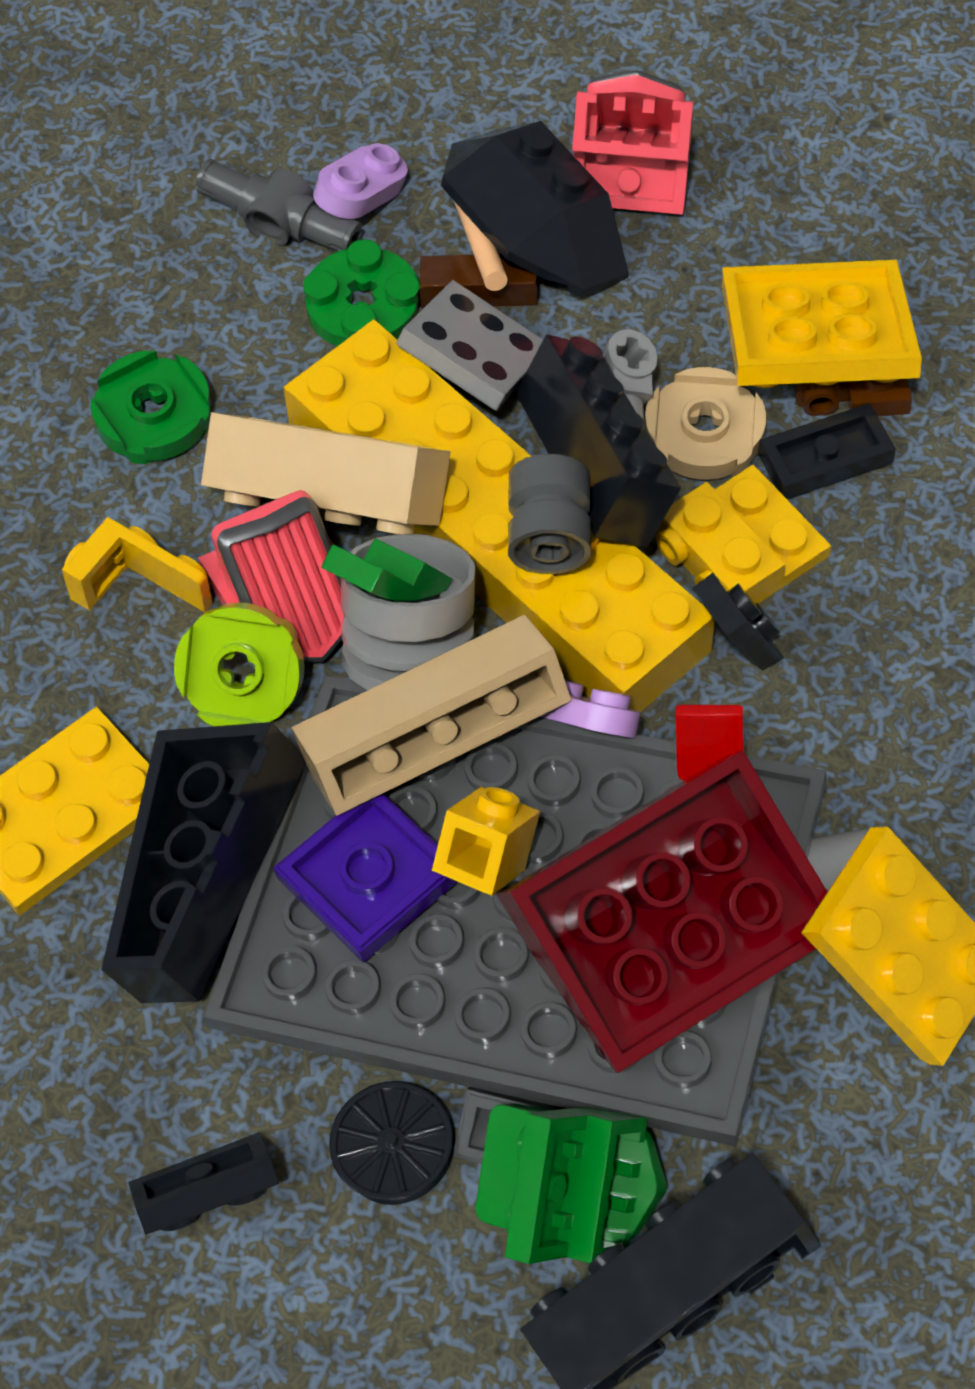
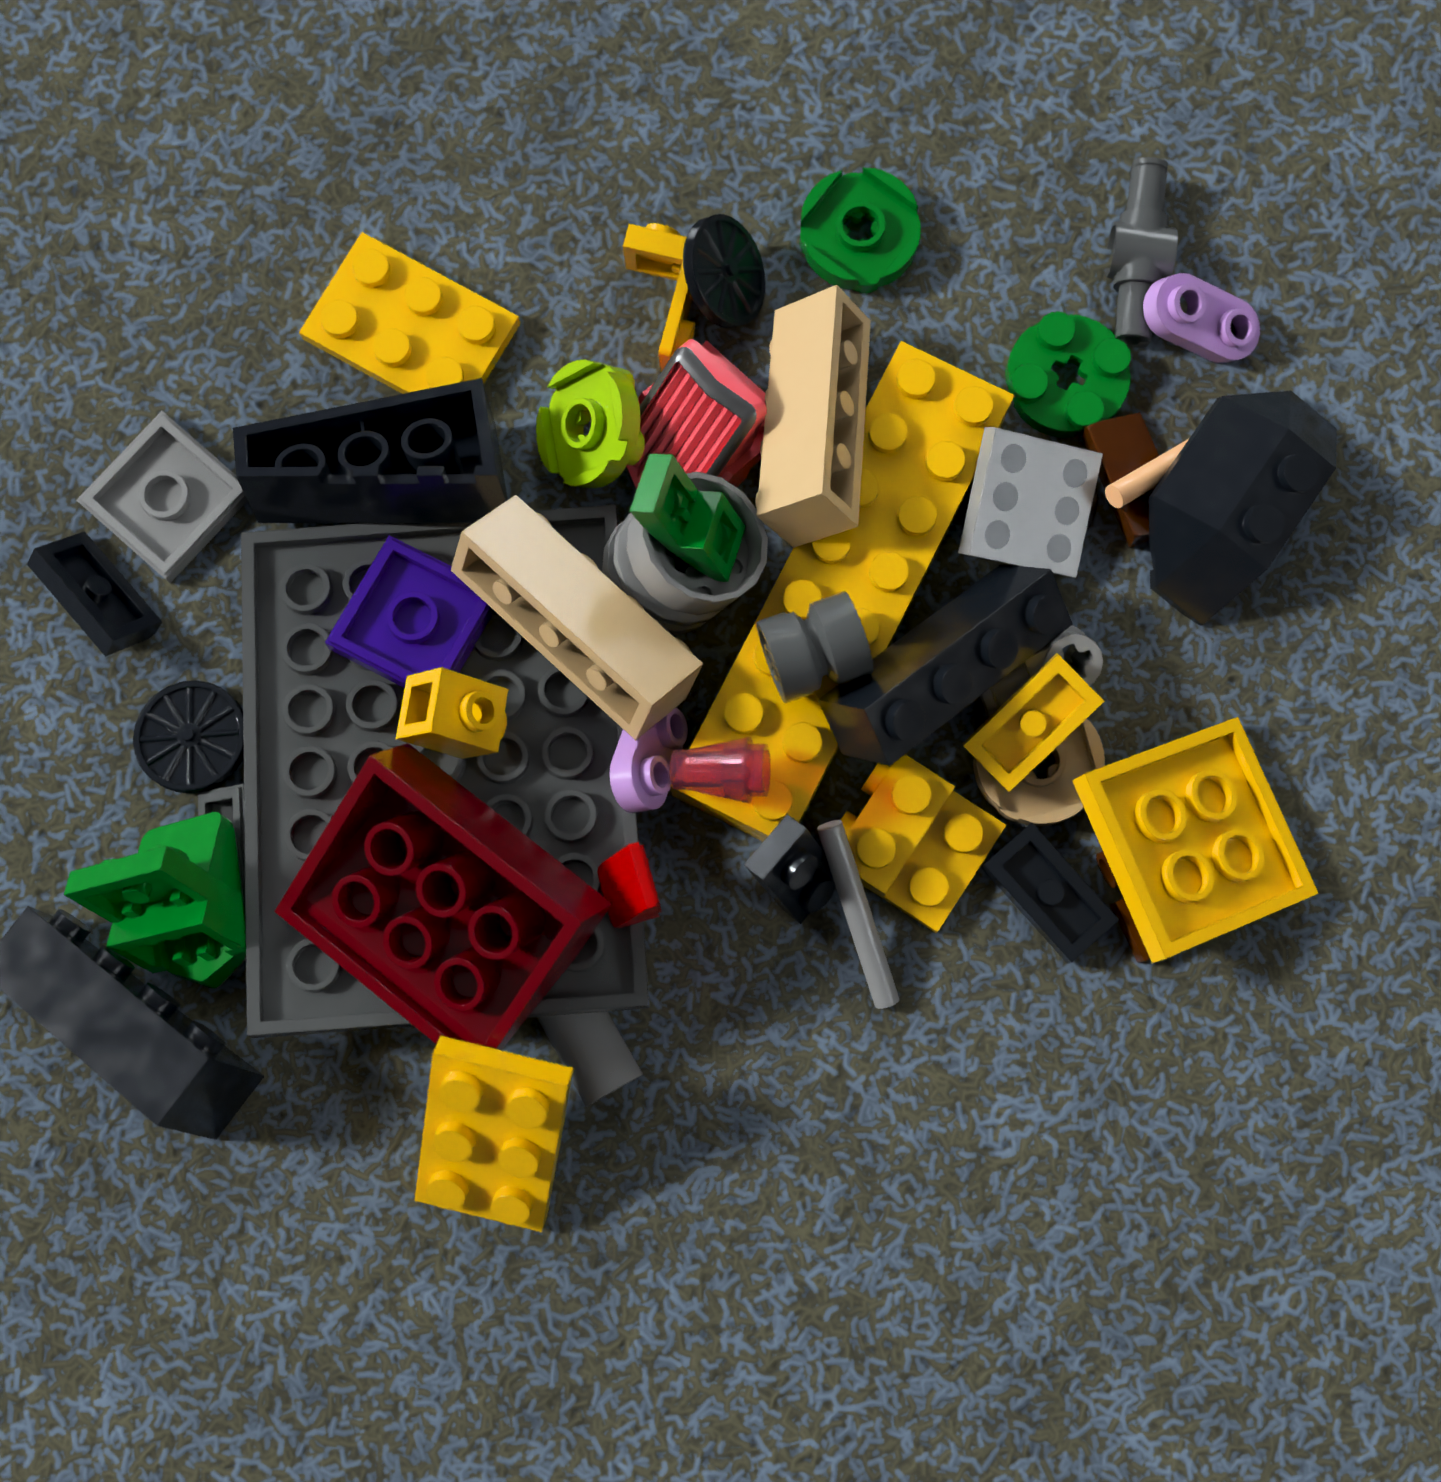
camera: 70 degrees right, 20 degrees up
coral piece [572,70,693,215] -> none
none -> light grey tile [76,411,248,583]
none -> clear pink cone [670,737,771,804]
none -> black wheel [683,214,766,328]
none -> light grey bar [817,820,900,1009]
none -> yellow plate [963,653,1105,792]

